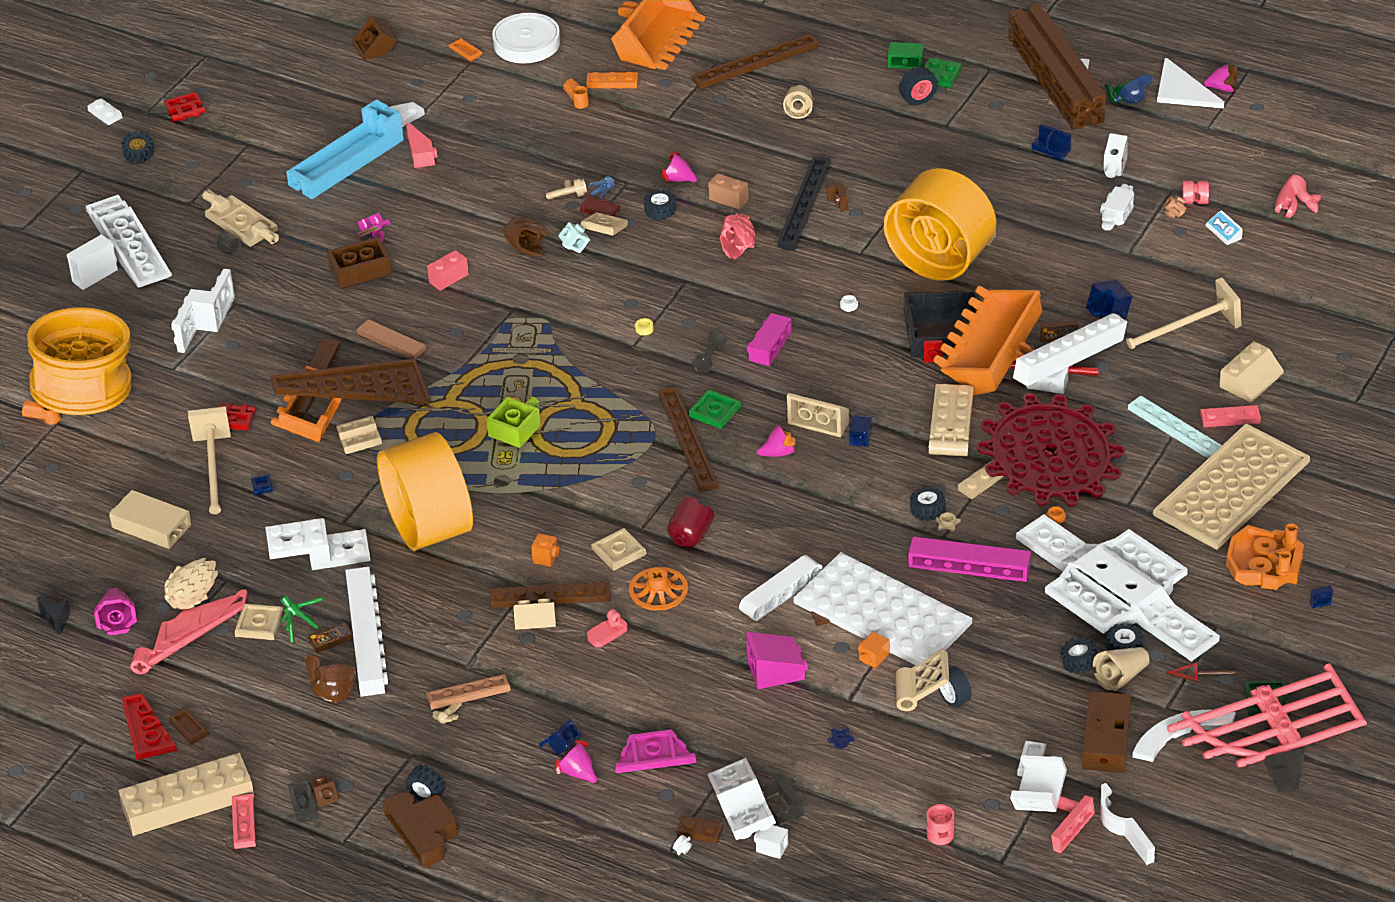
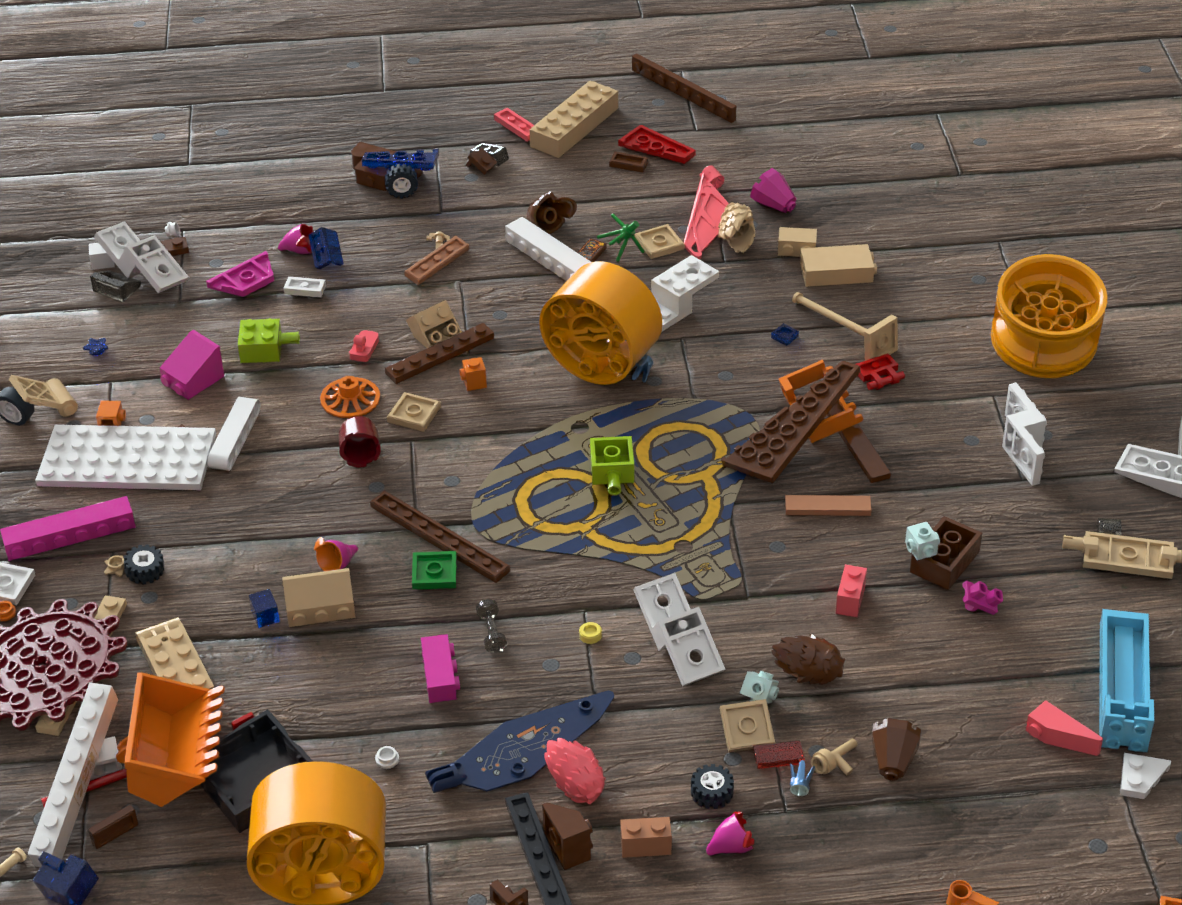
camera: 145 degrees right, 0 degrees up
black slope [36,595,70,634] -> none
tan slope [336,416,382,454] -> none
none -> lime brick [238,318,300,363]
none -> white plate [284,277,326,297]
none -> clear blue wing [362,149,439,171]
none -> dark blue wing [425,690,614,793]
none -> reddish brown slope [542,802,593,870]
none -> reddish brown plate [632,53,737,123]
none -> white bracket [633,573,725,686]
none -> tan brick [778,227,817,257]
none -> reddish brown cone [872,718,921,781]
none -> light aqua brick [905,522,940,560]

